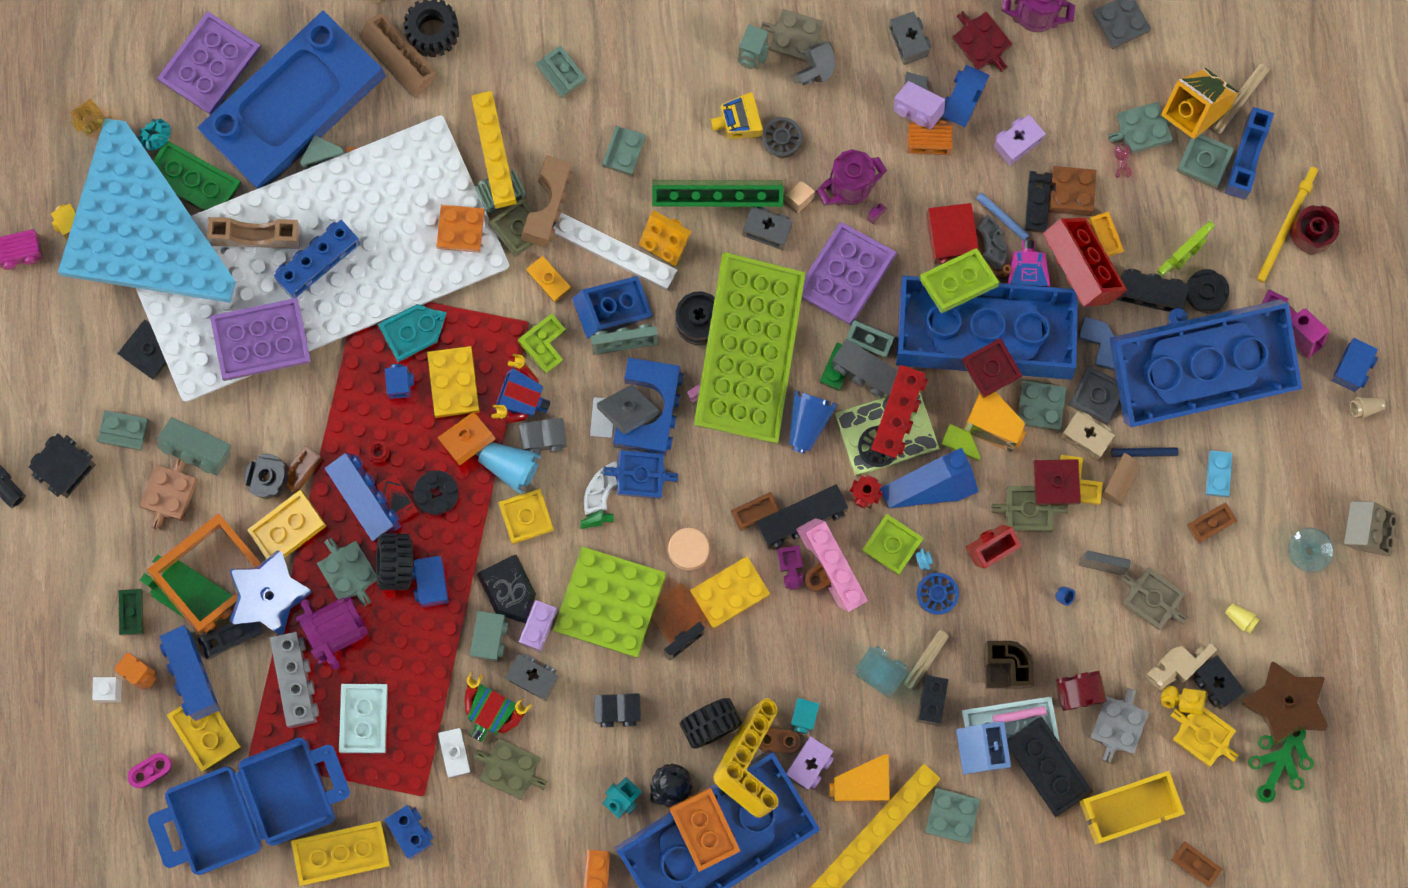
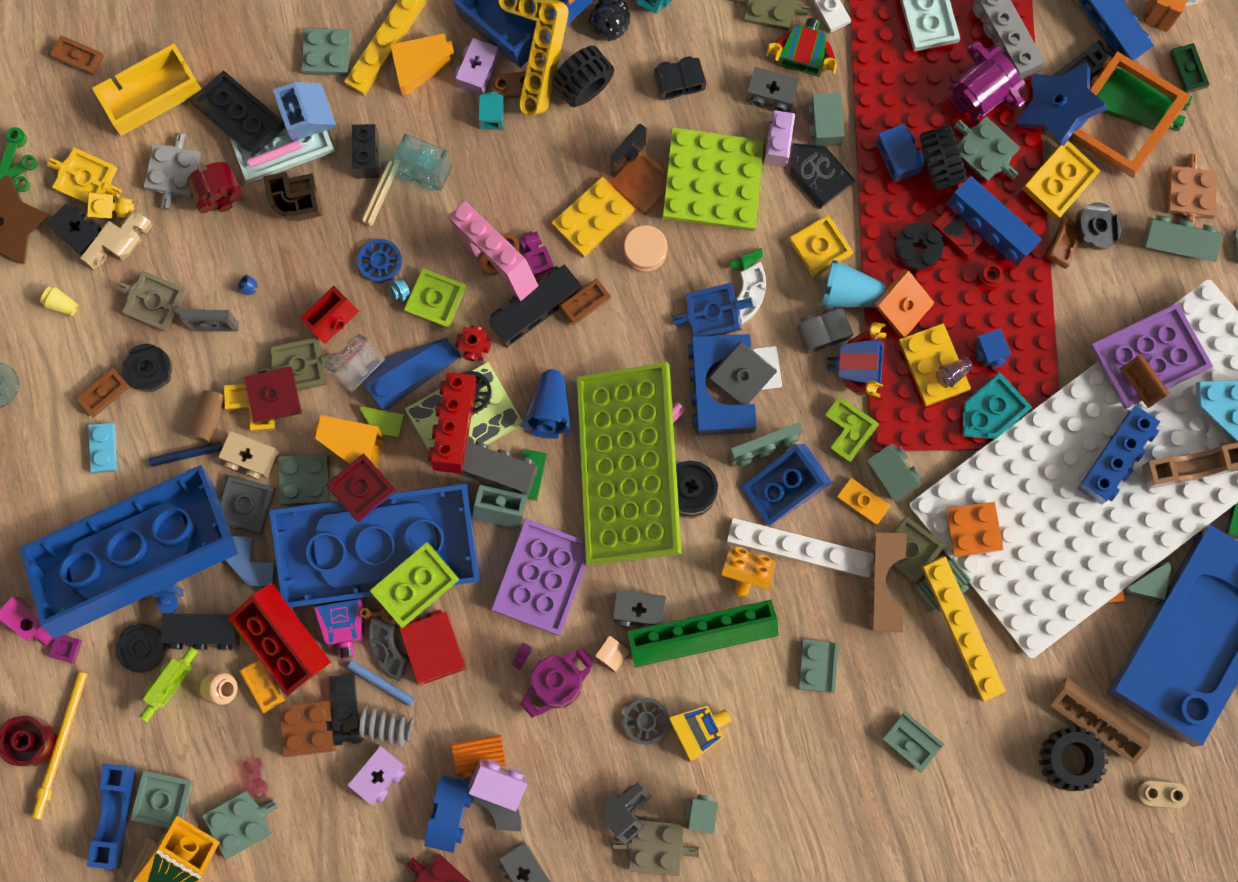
camera: 170 degrees right, 0 degrees up
none -> black plate [122,344,172,392]
none -> light nougat head [200,672,238,705]
none -> clear brick [325,334,385,392]
none -> light grey piece [359,706,415,747]
none -> sand green brick [867,444,922,501]
none -> cone [936,357,973,388]
none -> dark orange plate [1120,354,1170,408]

